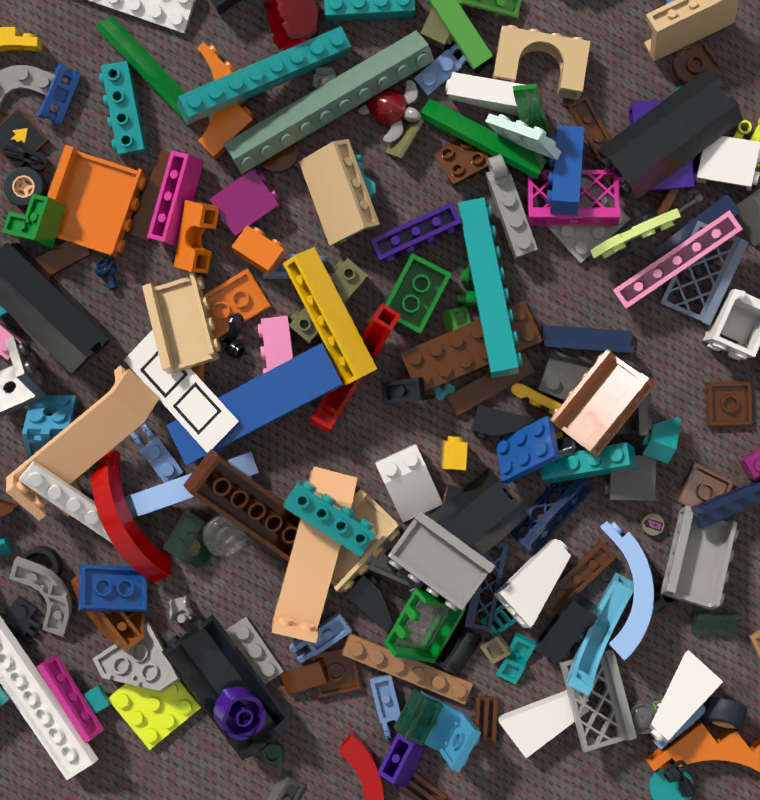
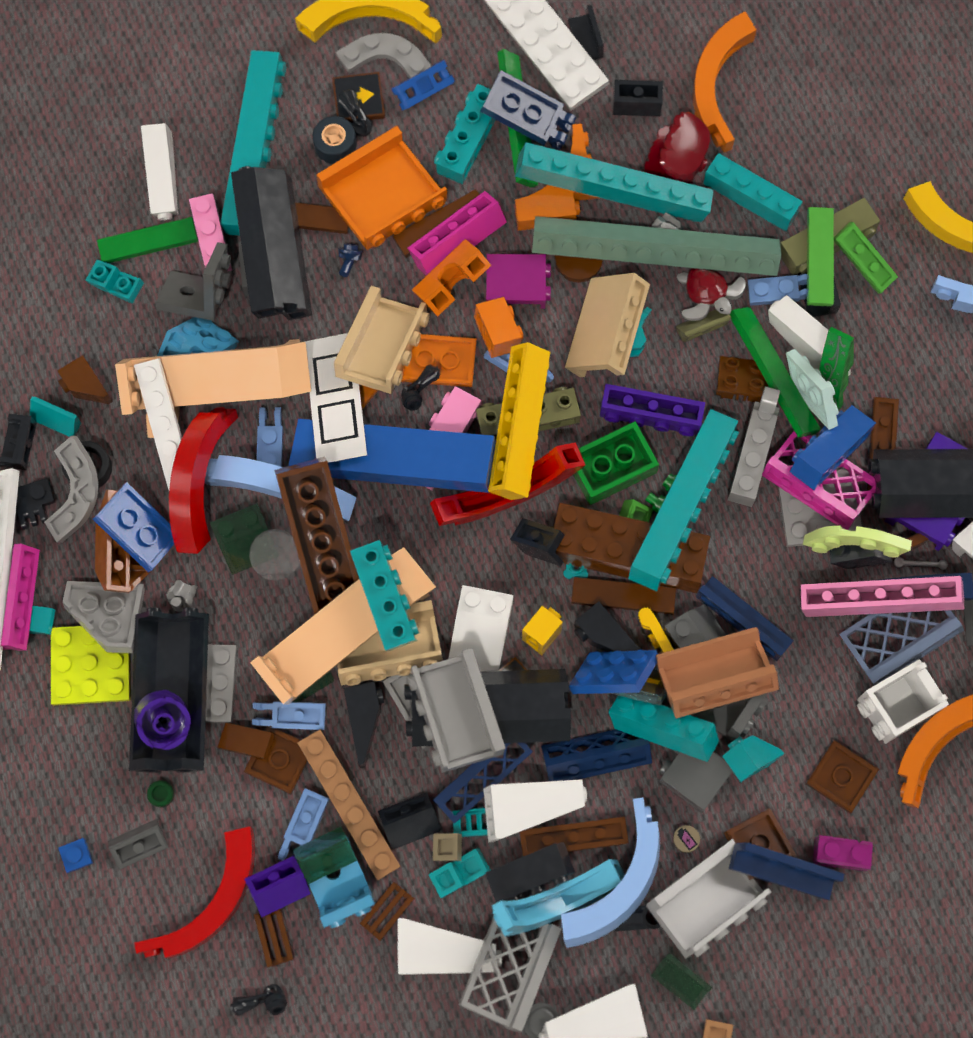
camera: 30 degrees right, 15 degrees down
green panel [2,194,66,248] -> none
green window [384,588,466,663] -> none
tan arch [492,25,591,100] -> none
none -> tile [480,70,577,151]

